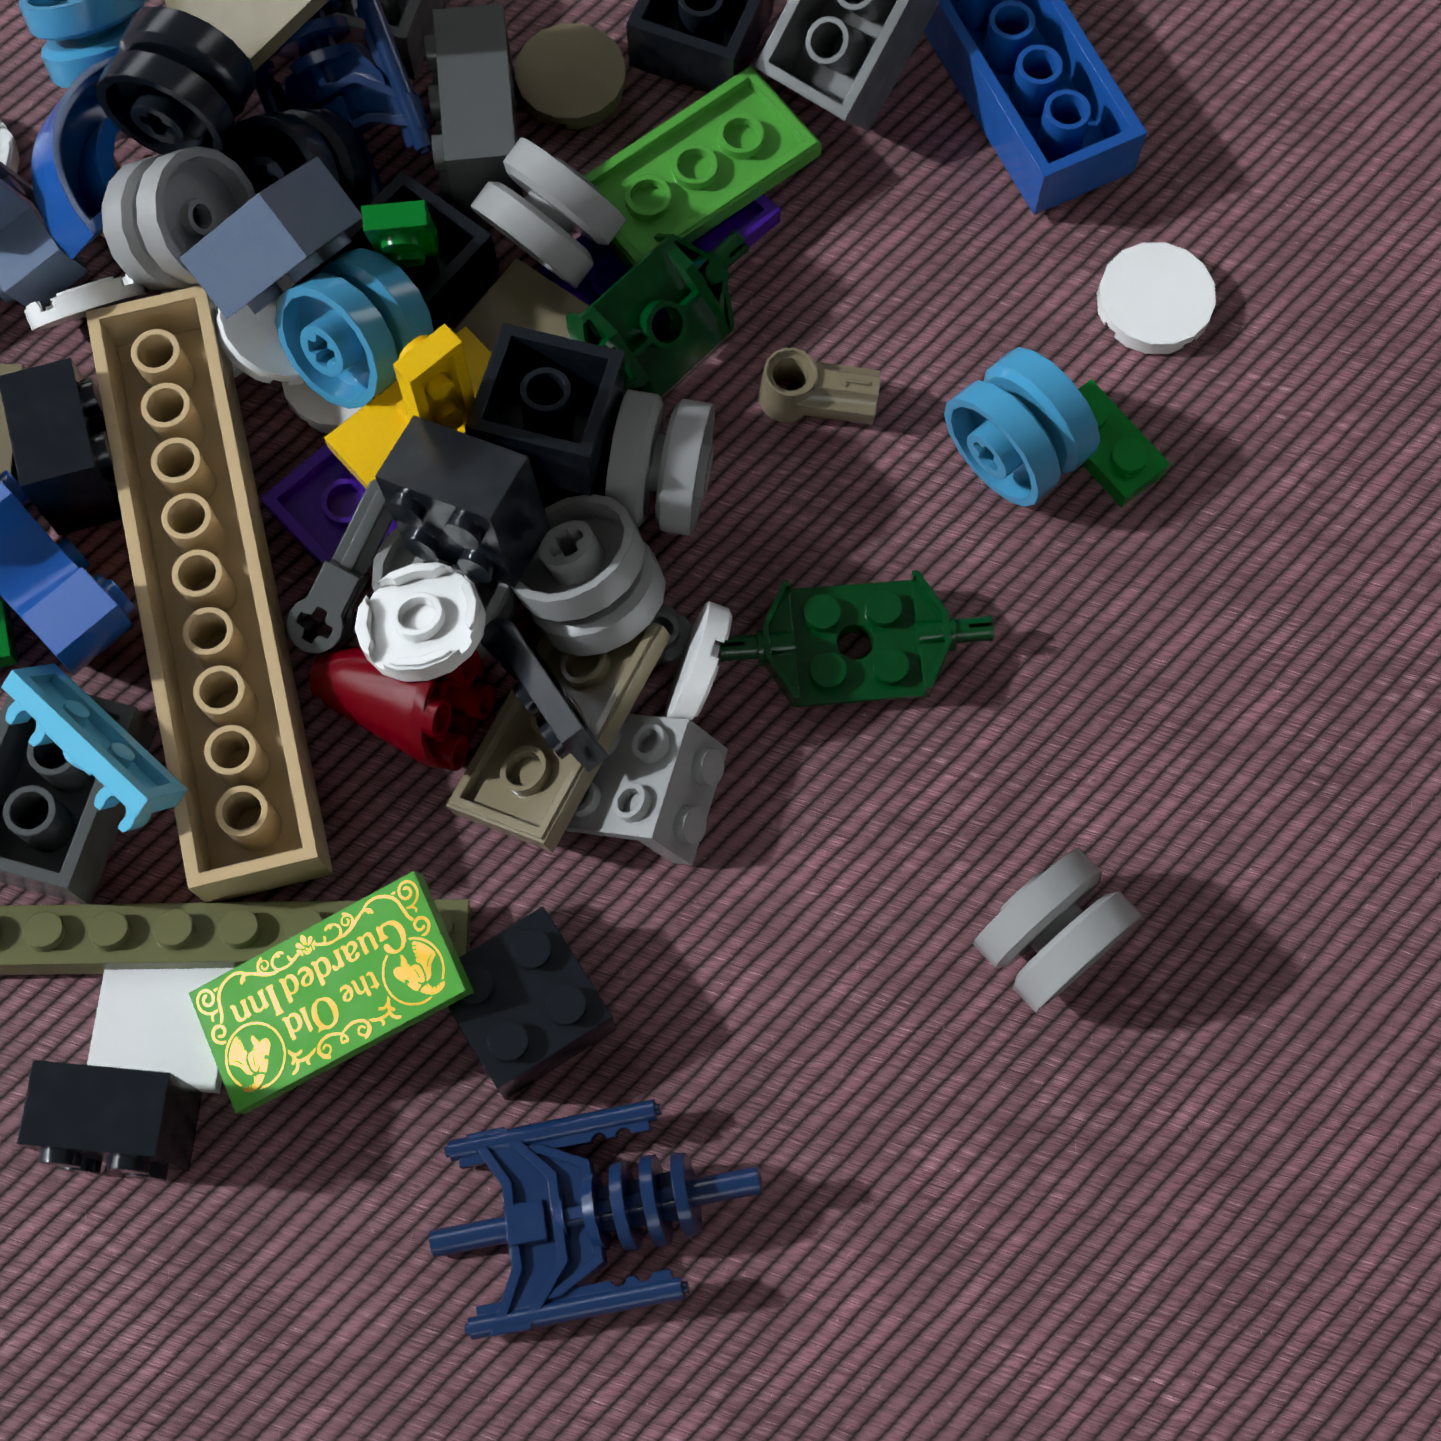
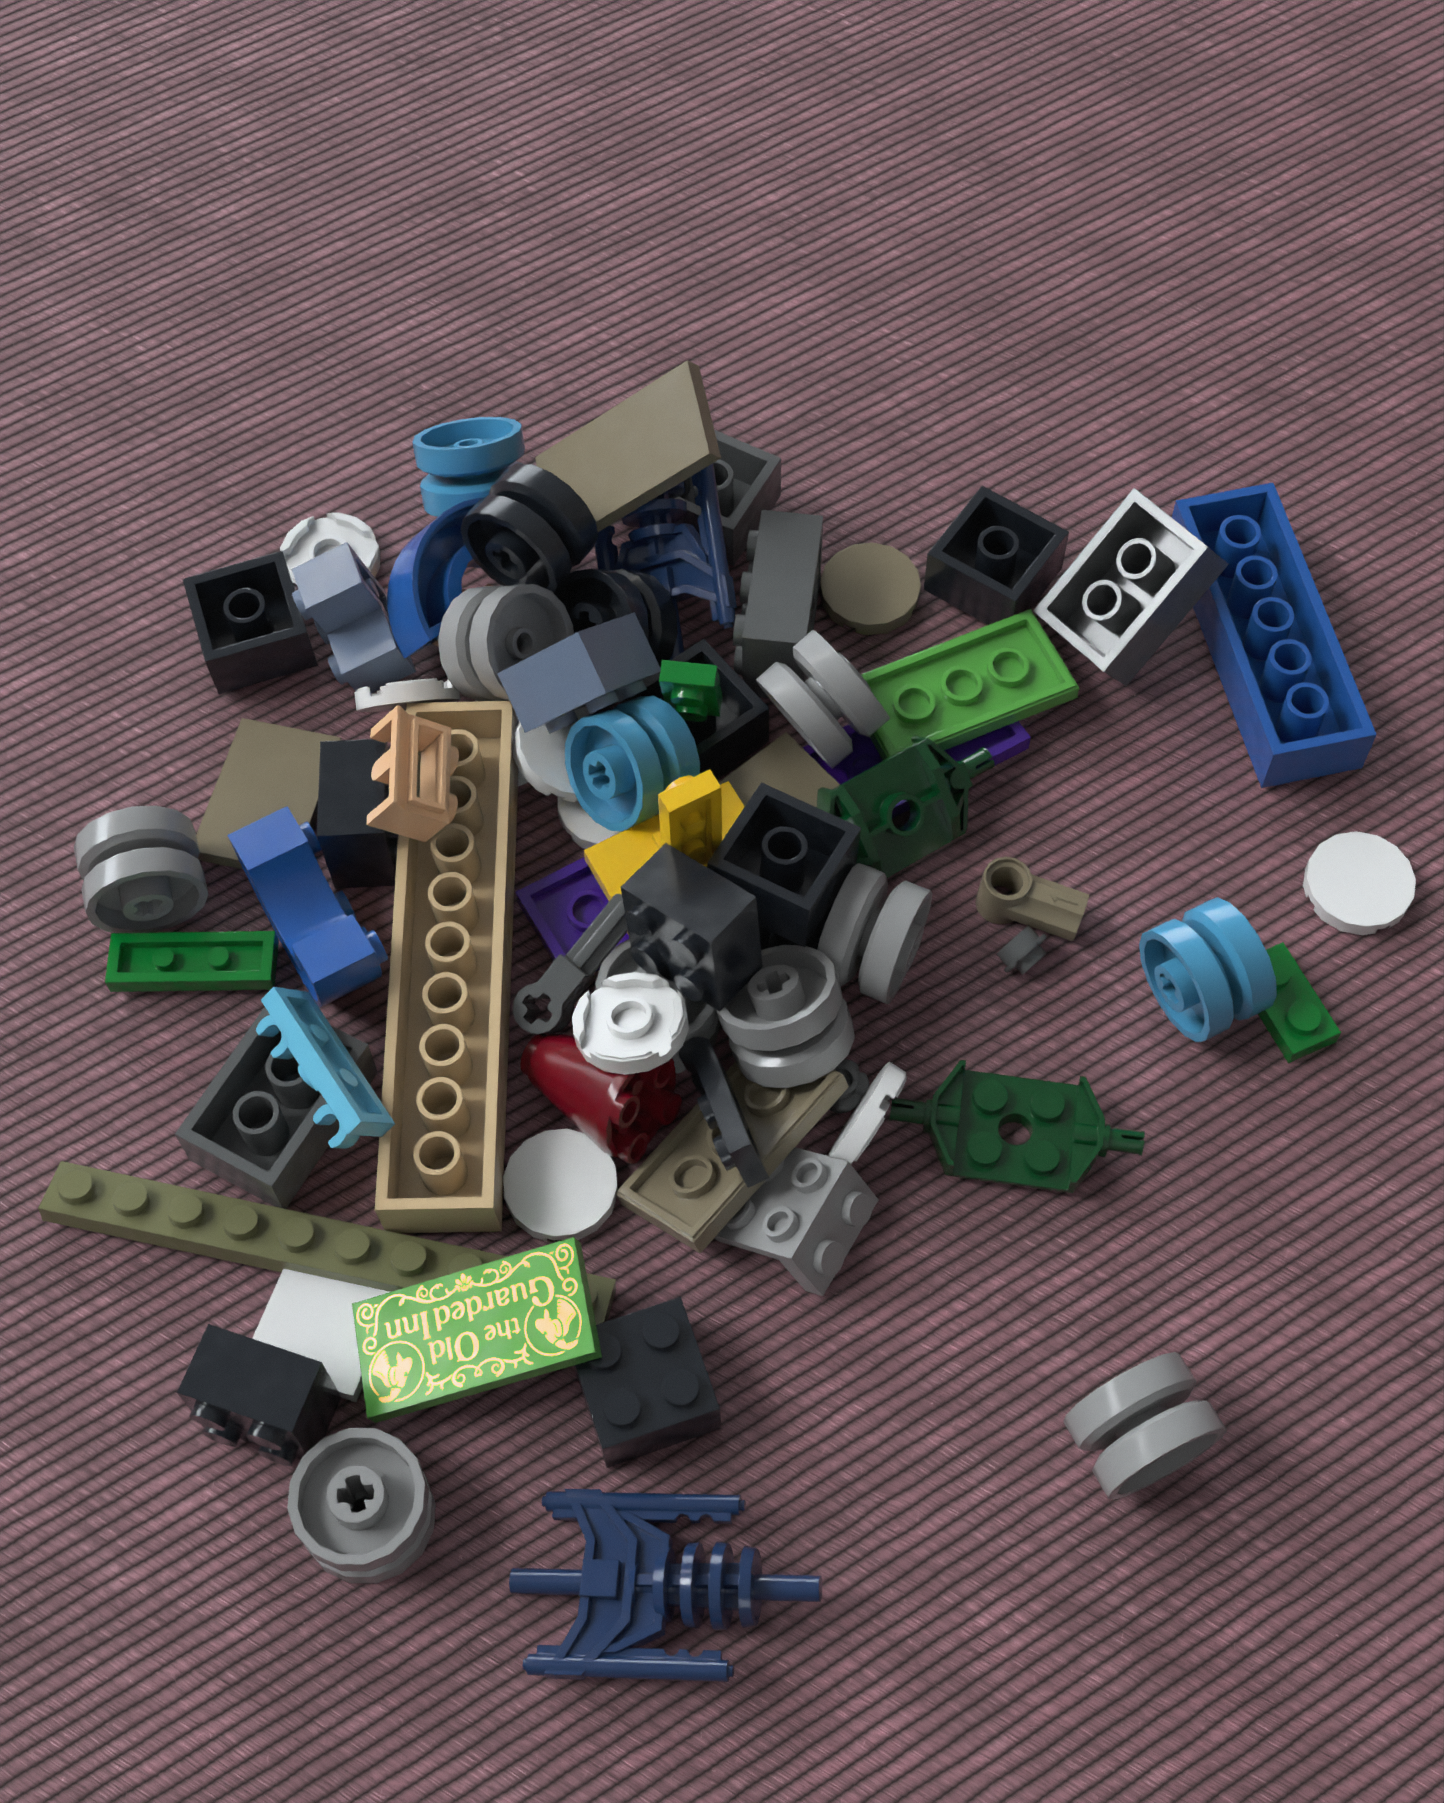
camera: 15 degrees right, 10 degrees down
none -> light grey wheel [287,1428,436,1584]
none -> light nougat window [366,705,459,842]
none -> white tile [503,1128,618,1241]
none -> dark grey plate [996,925,1047,975]

